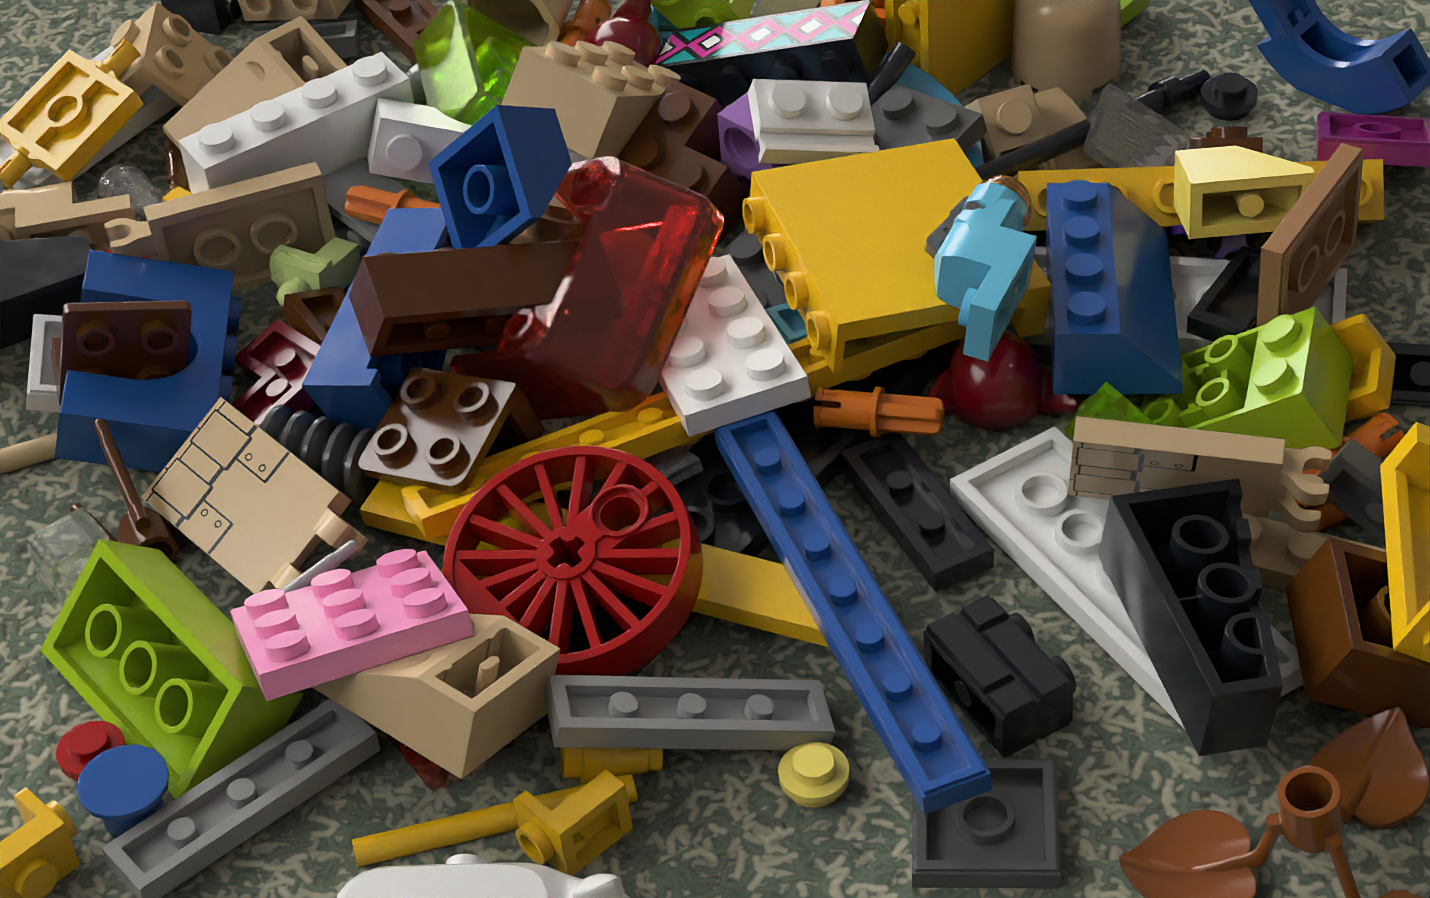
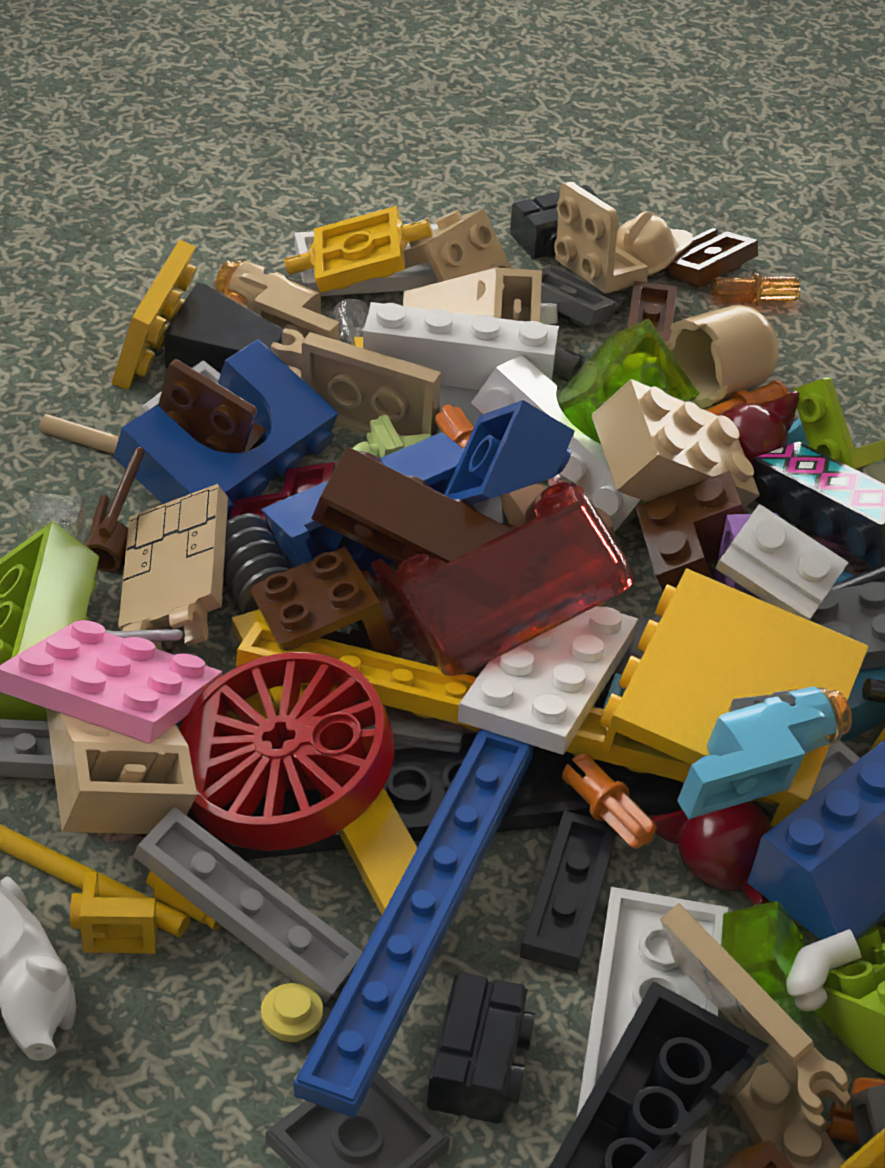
camera: 35 degrees right, 0 degrees up
none -> white arm [786,929,861,1011]

